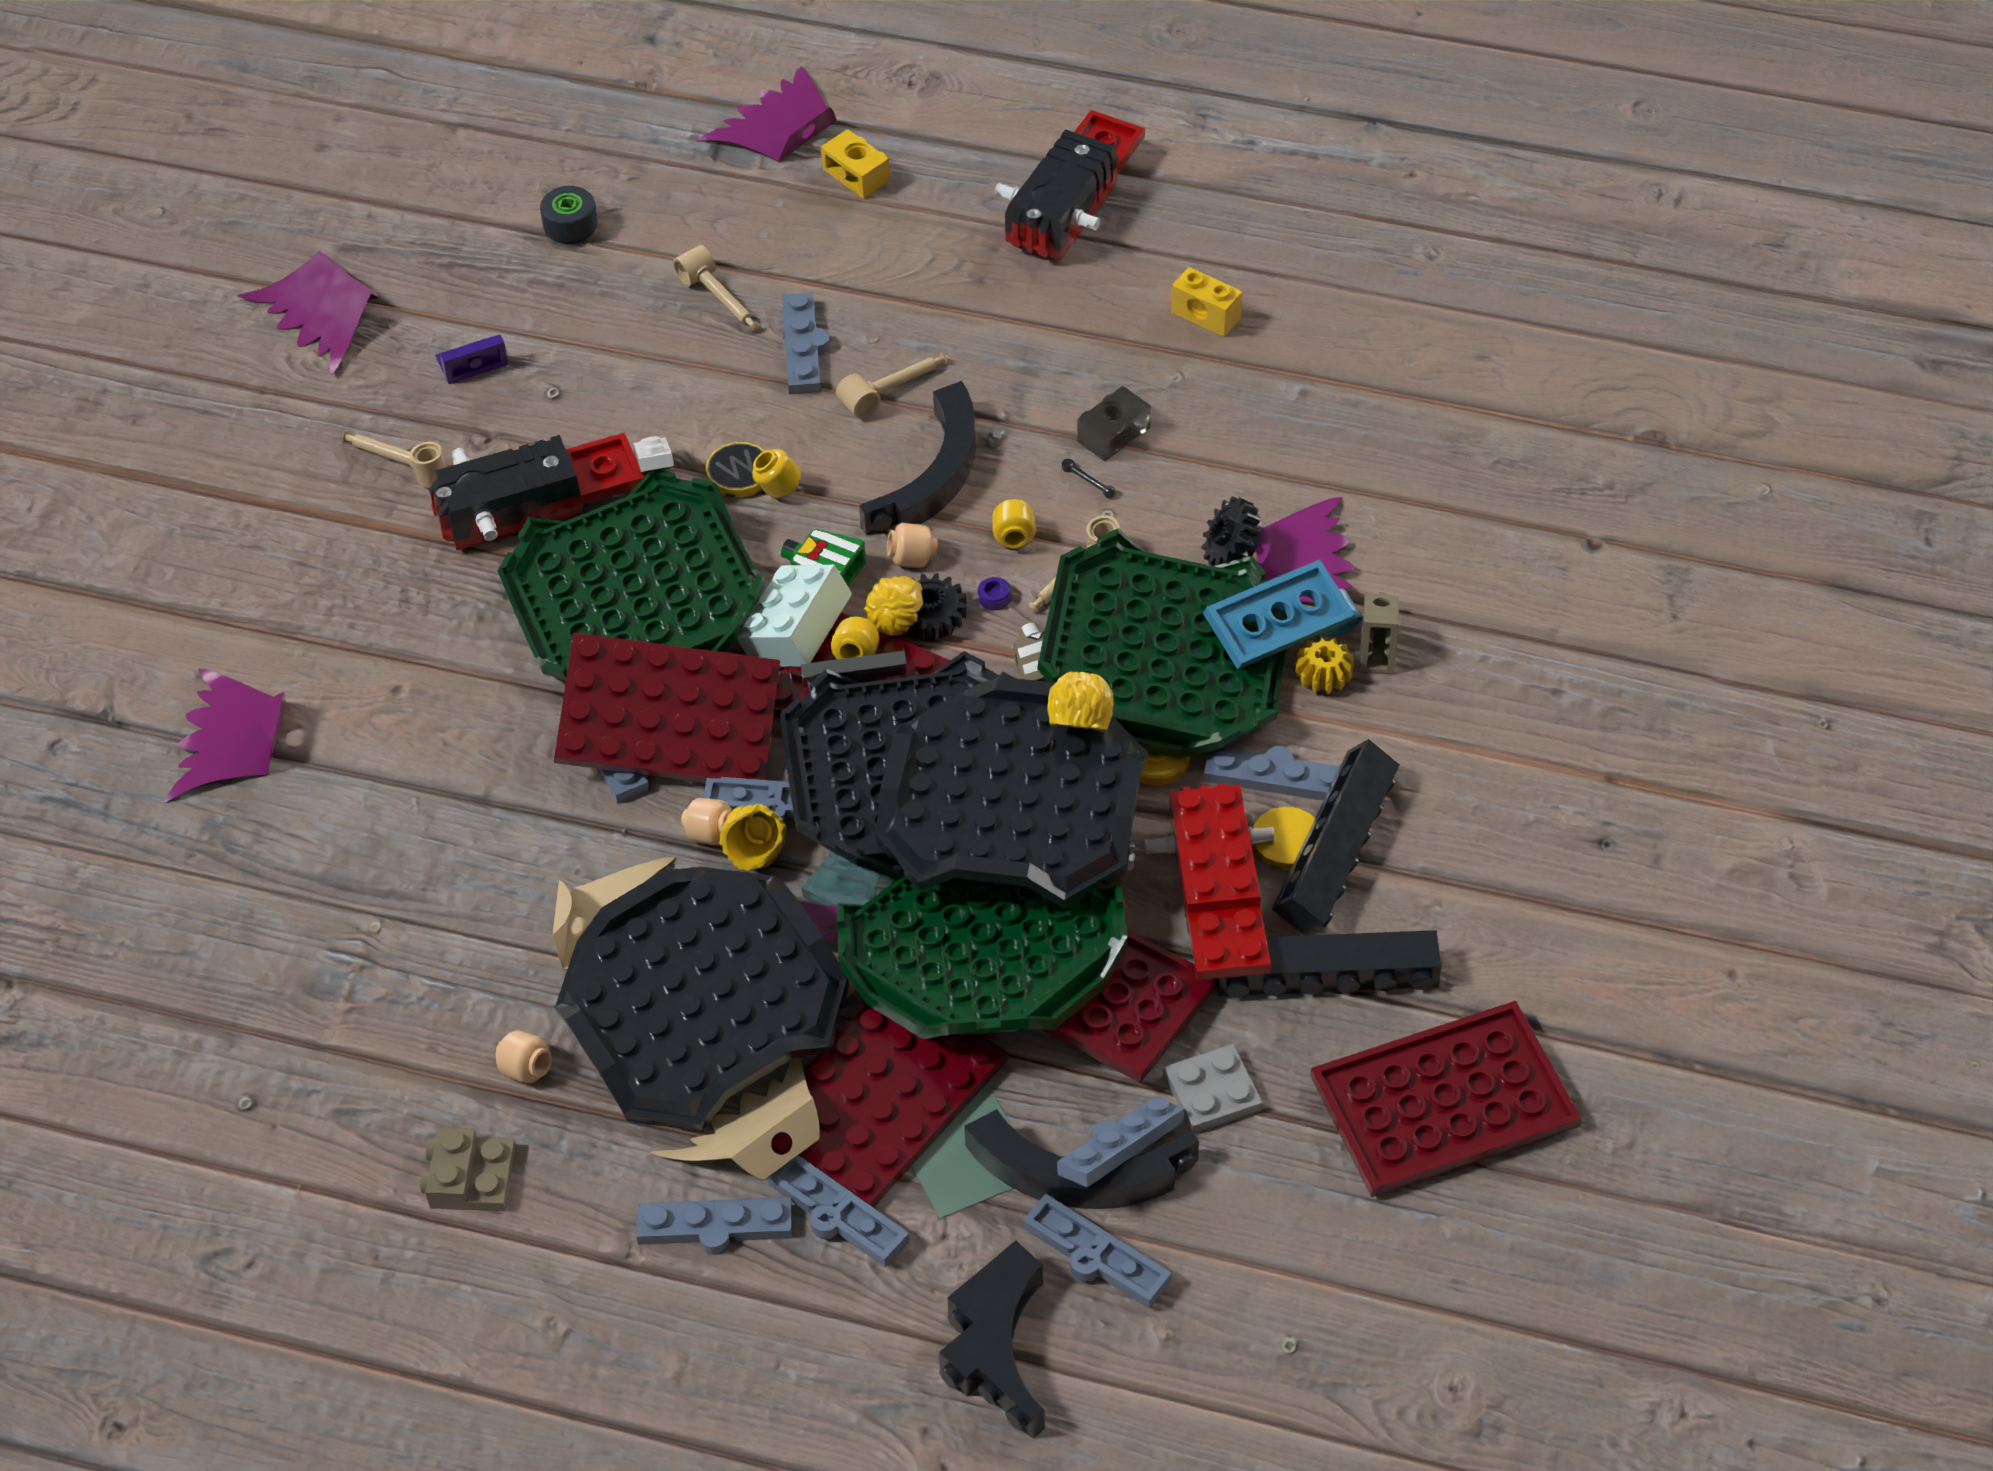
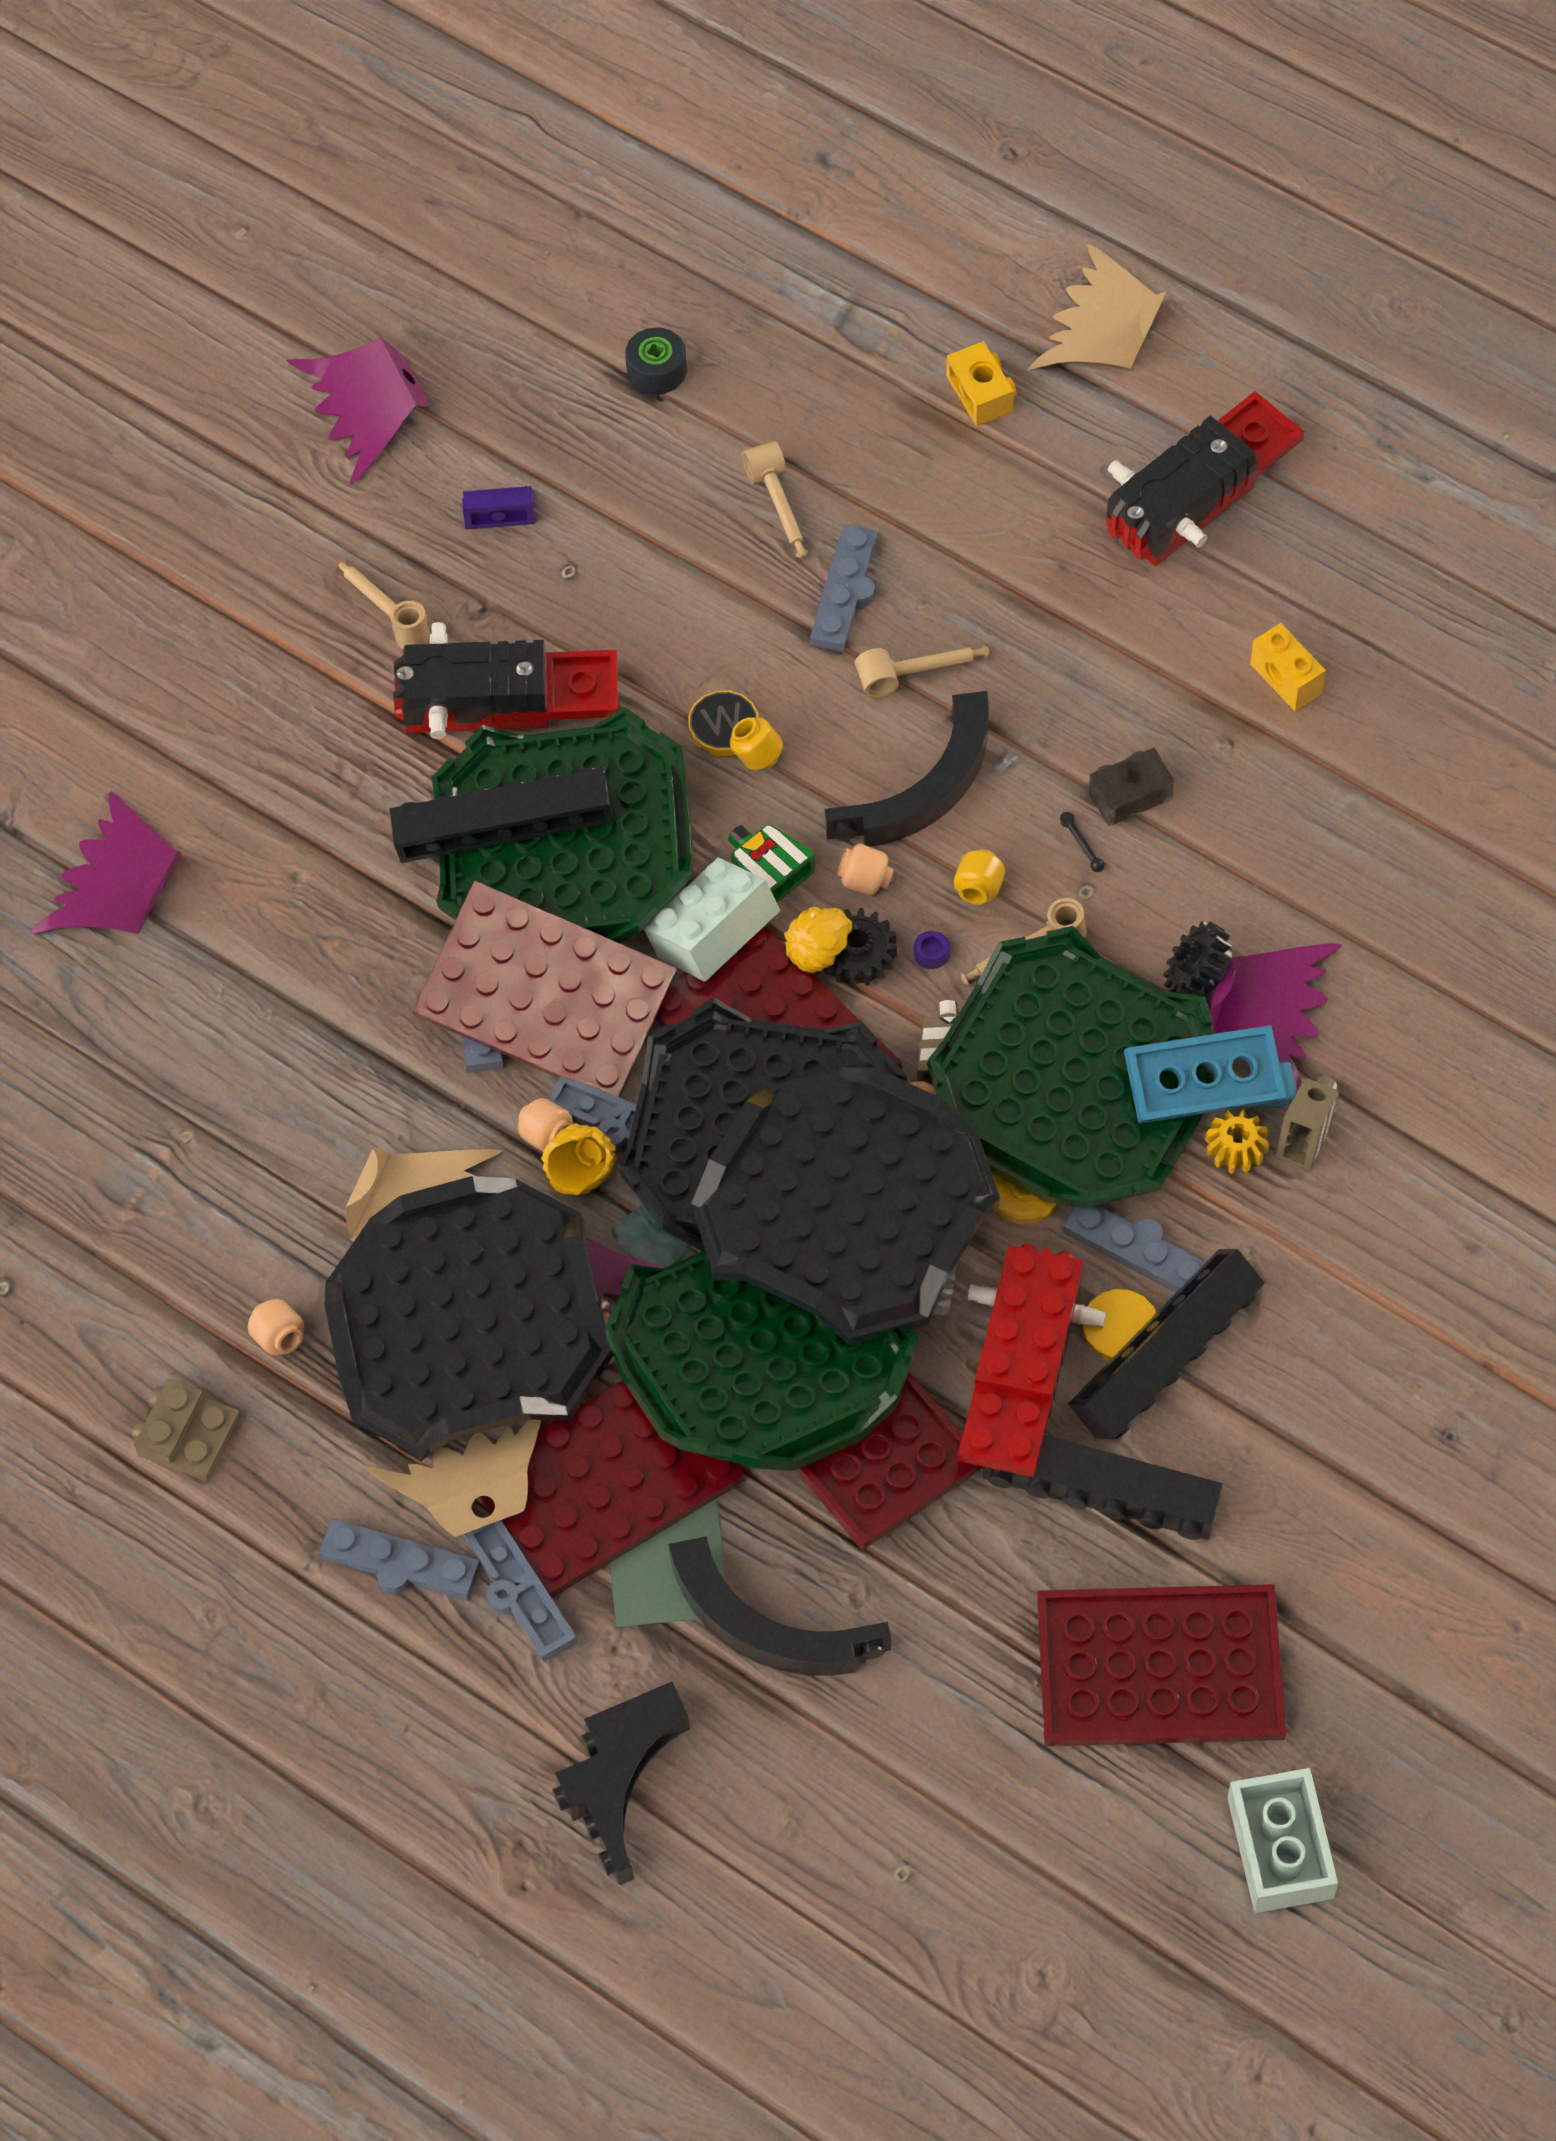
camera: 20 degrees right, 10 degrees up
white plate [633,437,674,472] -> none
magenta piece [695,66,837,162] -> none
dark grey hinge [801,651,906,691] -> none
yellow head [831,616,879,660] -> none
sand blue hinge [1023,1193,1172,1308] -> none
yellow hair [1047,671,1114,732] -> none
sand blue hinge [1057,1097,1185,1187] -> none
light grey plate [1164,1044,1263,1134] -> none
none -> black brick [389,767,615,863]
none -> tan piece [1028,244,1166,370]
none -> light aqua brick [1227,1768,1338,1913]

